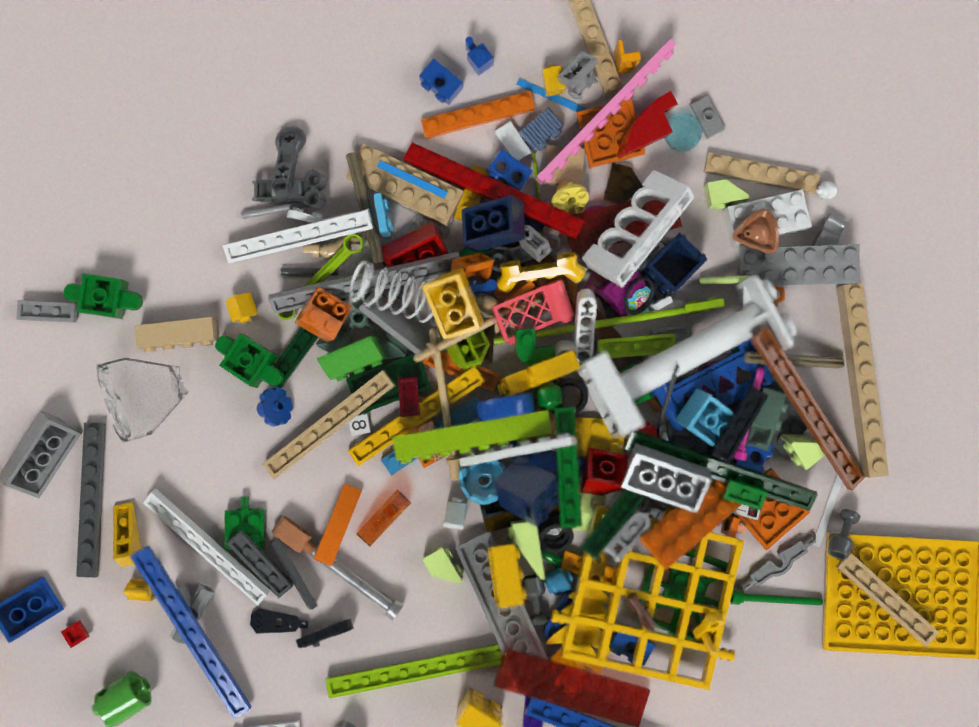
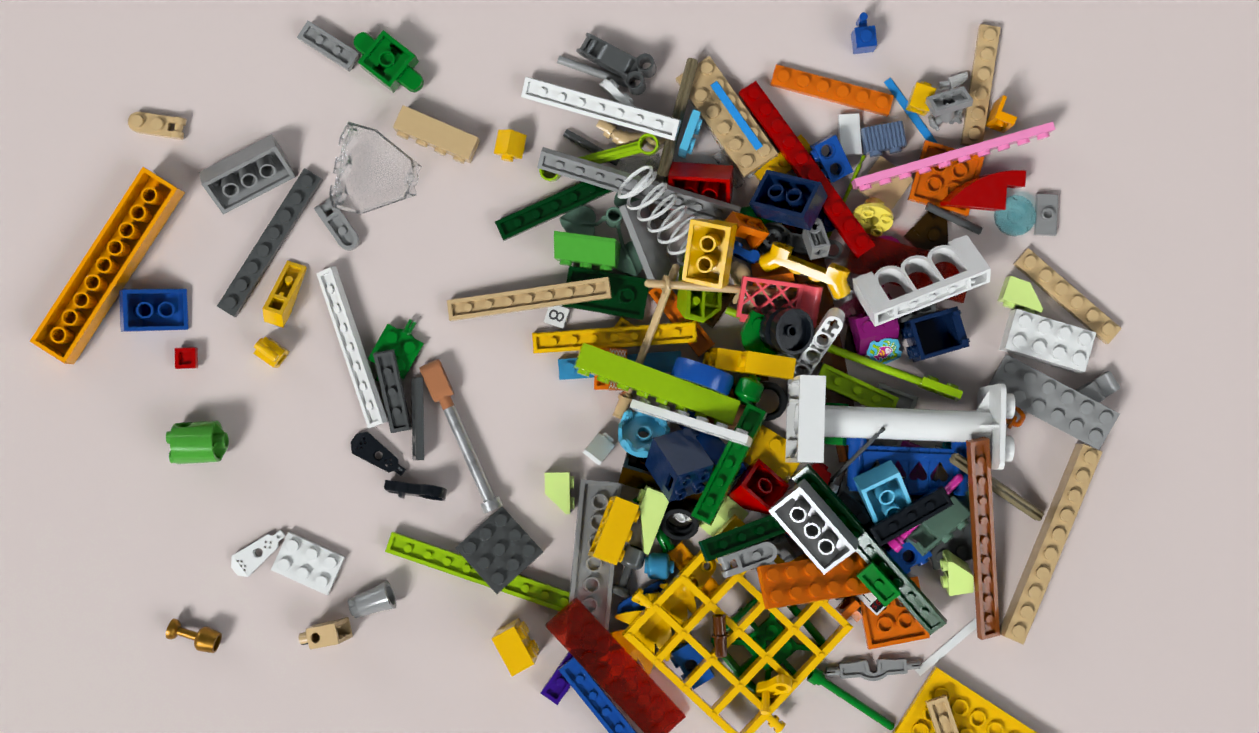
camera: 30 degrees right, 0 degrees up
blue plate [130,545,252,719] -> none
light grey piece [170,584,215,644] -> none
green brick [215,333,284,388] -> none
blue plant [257,387,293,427] -> none
dark grey beam [272,126,306,198] -> none
orange slope [294,286,352,342] -> none
orange slope [313,484,362,567] -> none
clear orange slope [356,489,412,547] -> none
dark red plate [398,377,420,417] -> none
blue brick [419,59,463,105] -> none
black tyre [623,276,655,315] -> none
white tile [647,295,673,312] -> none
yellowish green bar [700,275,759,285] -> none
nougat hat [732,208,779,254] -> none
white plate [816,181,837,200] -> none
dark grey piece [828,509,861,560] -> none
none -> light grey plate [314,196,359,251]
none -> dark grey plate [455,507,543,594]
none -> black wheel [759,307,814,355]
none -> dark grey bar [925,202,983,235]
none -> white bar [939,72,968,90]

